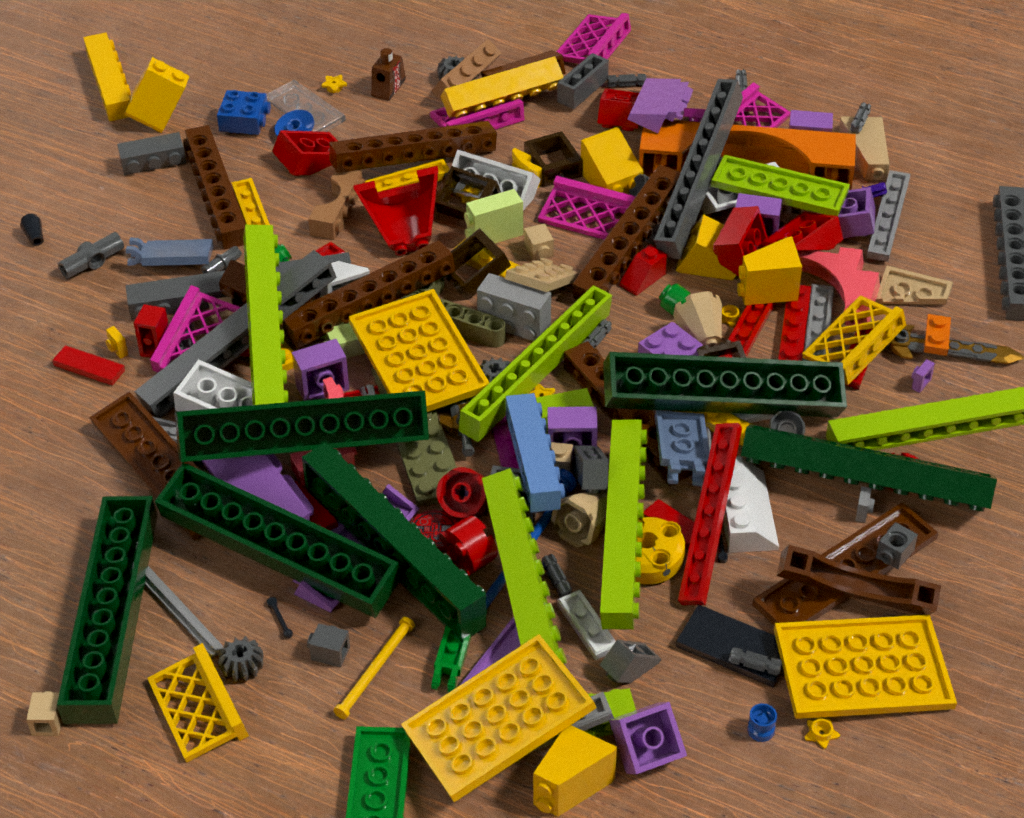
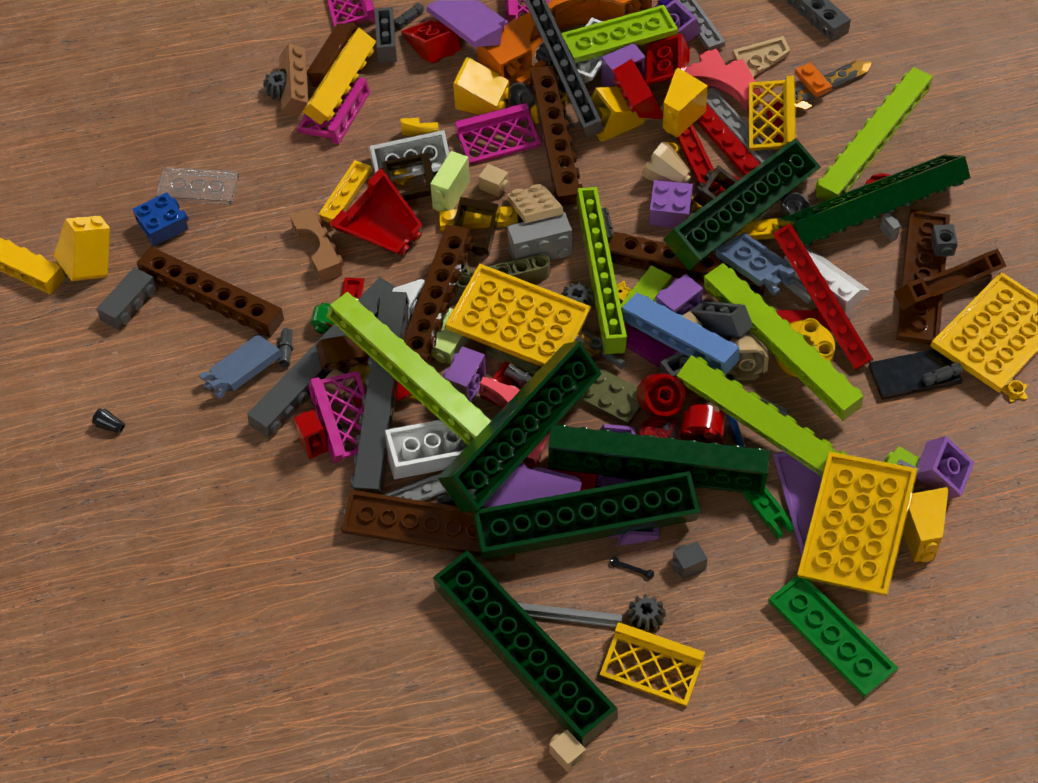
camera: 40 degrees left, 10 degrees up
red tile [52,345,125,386] -> none
dark grey piece [57,232,125,279] -> none
yellow plate [106,326,129,359] -> none
yellow plate [231,178,270,225] -> none
red slope [272,130,338,176] -> none
blue dish [275,110,315,137] -> none
yellow plate [321,75,347,93] -> none
reddish brown brick [329,121,497,173] -> none
yellow bar [333,617,415,720] -> none
reddish brown torso [371,48,406,101] -> none
dark brown window [524,131,583,187] -> none
white tile [557,590,616,660] -> none
dark grey slope [600,639,662,683] -> none
red slope [620,245,667,296] -> none
green head [659,283,691,317] -> none
magenta plate [683,108,706,122] -> none
blue wheel [747,703,777,742] -> none
medium lavender plate [911,359,935,393] -> none

